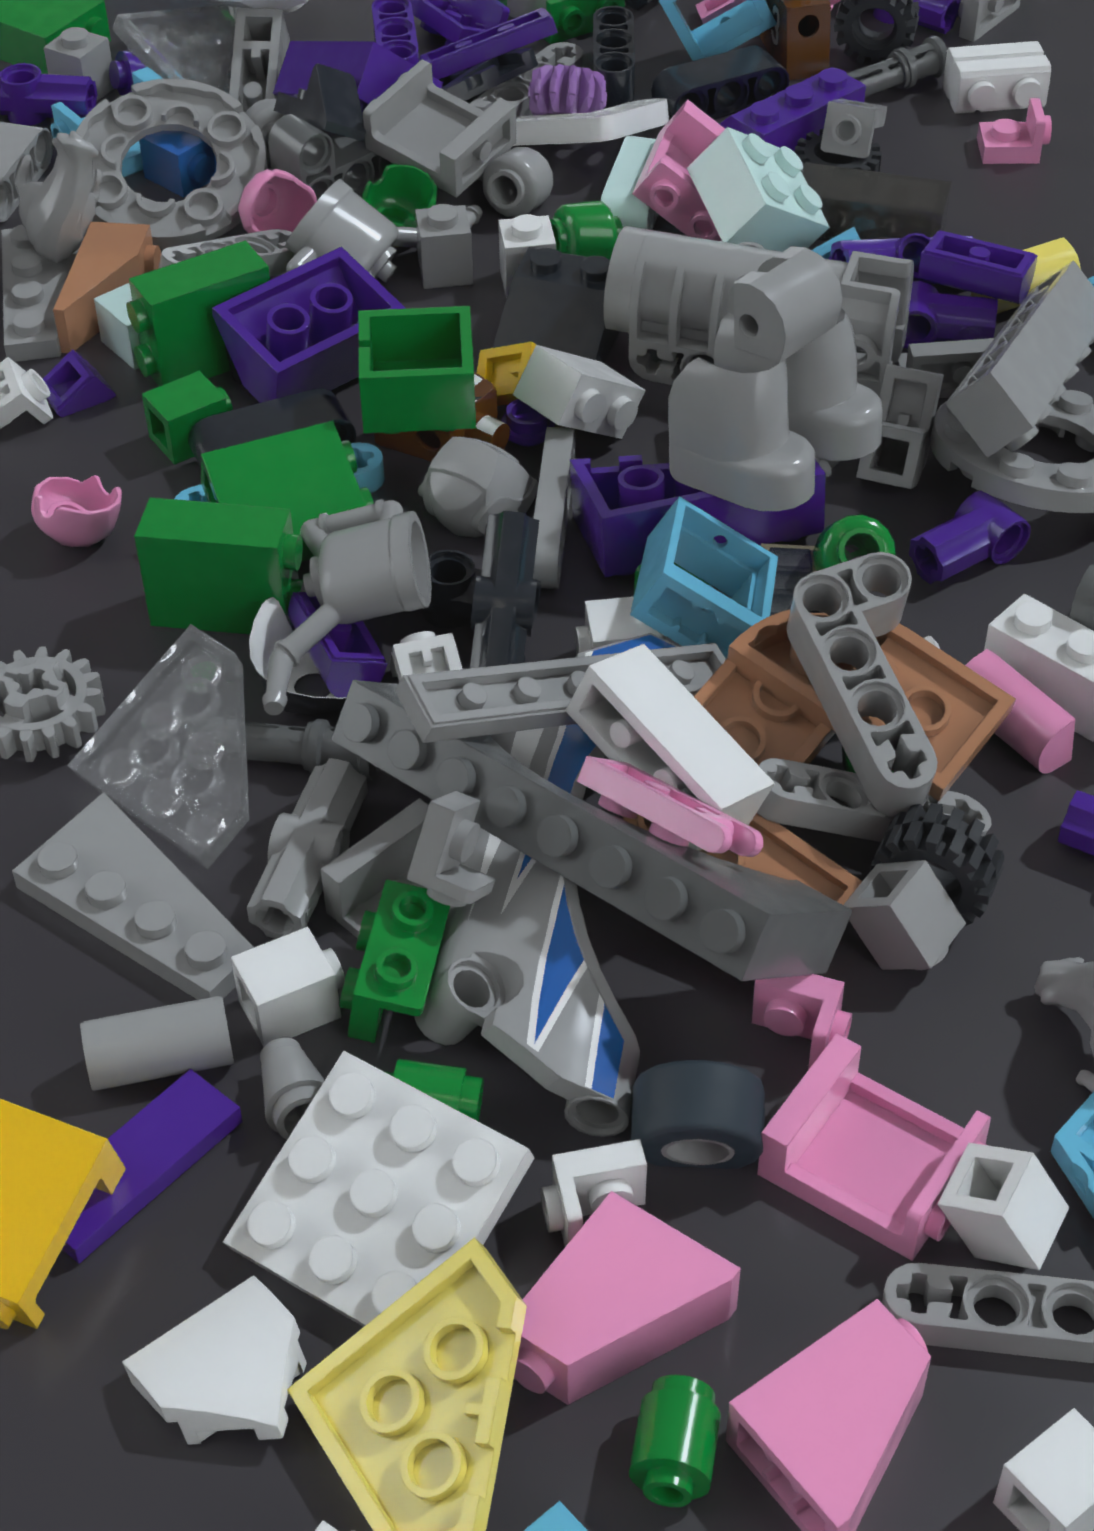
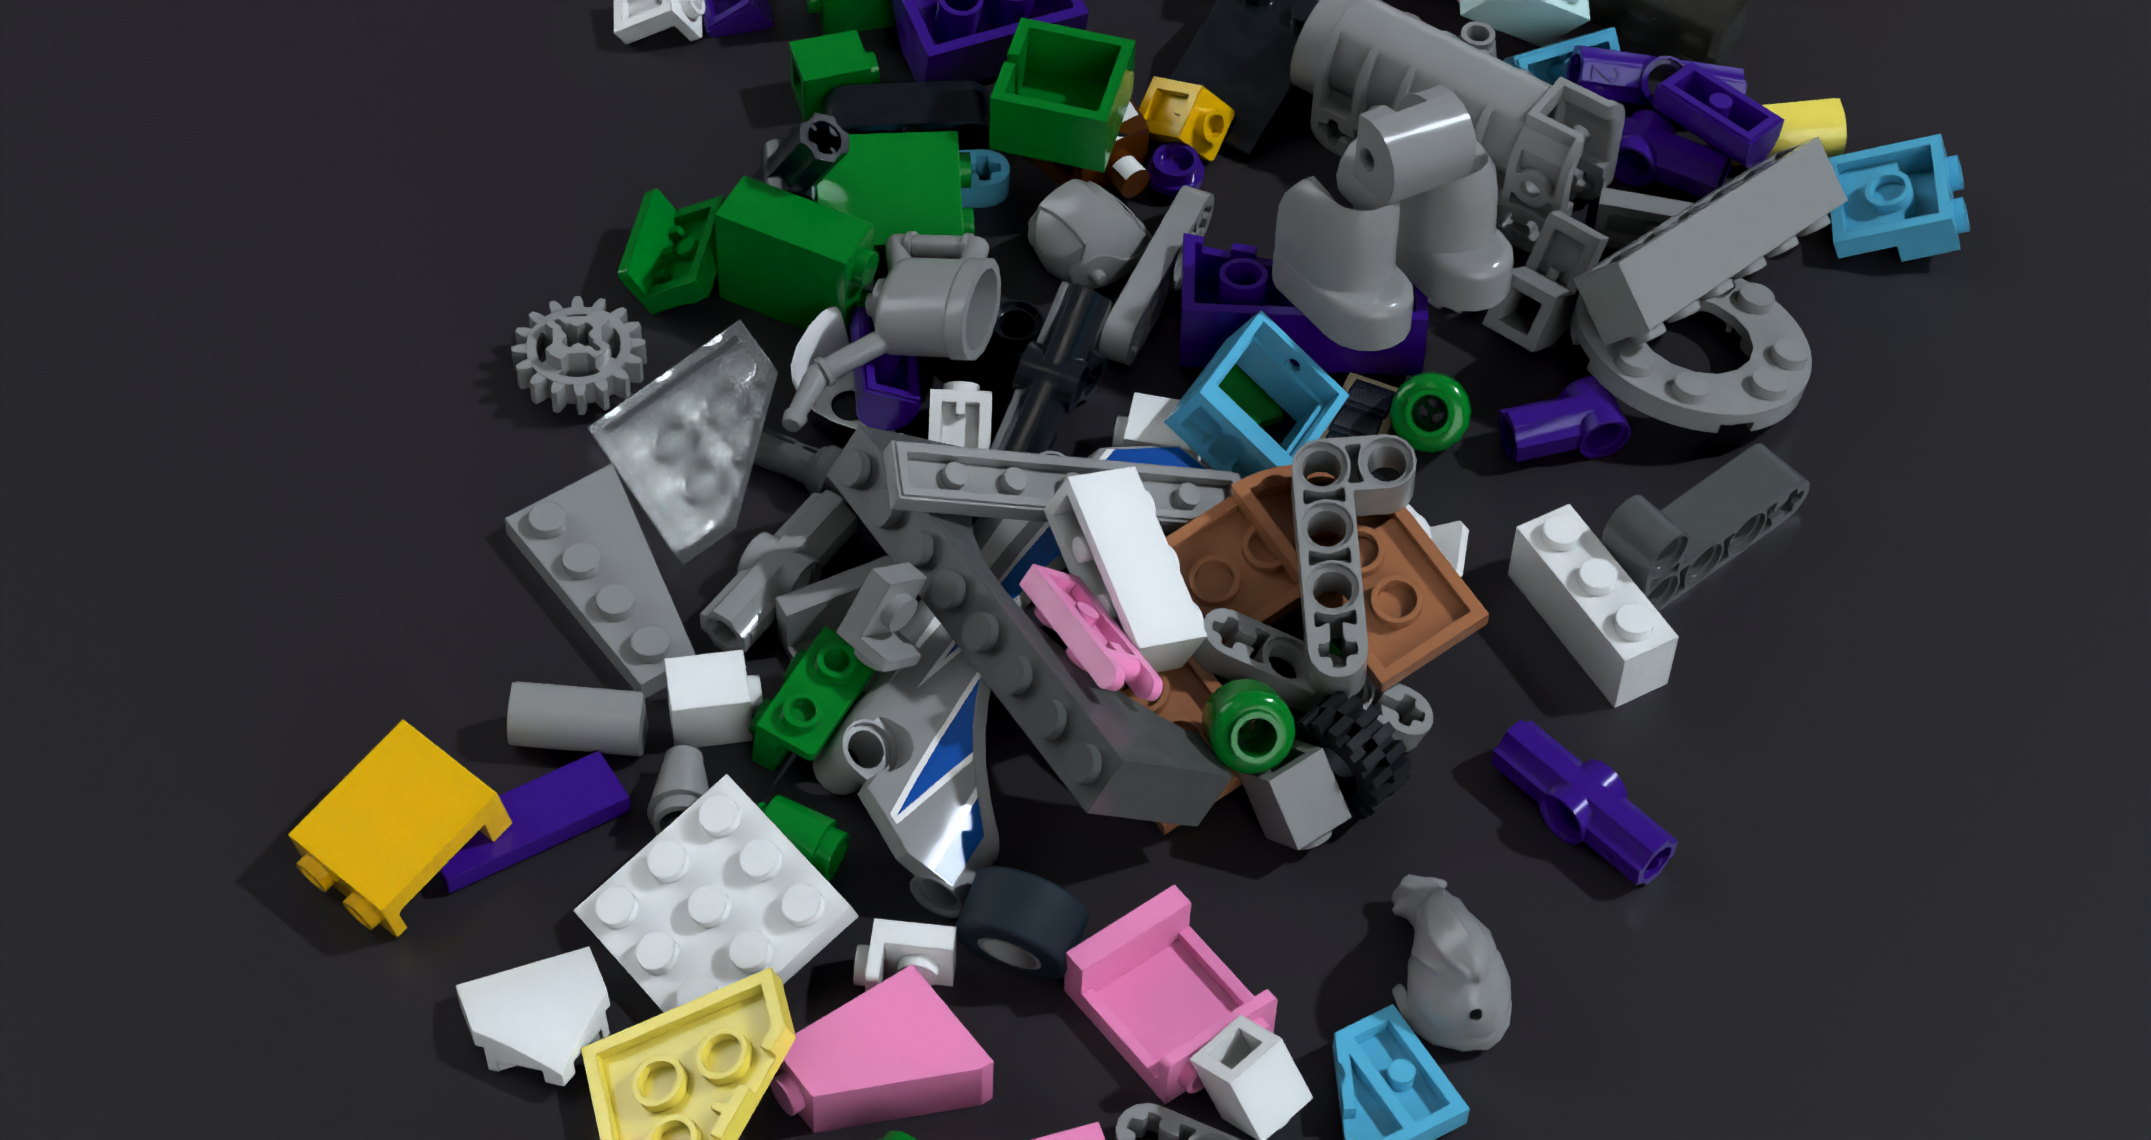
camera: 15 degrees right, 5 degrees up
bright pink hair [31,475,122,547] -> none
white brick [513,345,646,439] -> none
bright pink bracket [752,974,852,1070] -> none
bright pink brick [965,649,1075,774] -> none
none -> green bracket [618,189,726,314]
none -> black piece [751,112,849,202]
none -> green head [1202,678,1295,774]

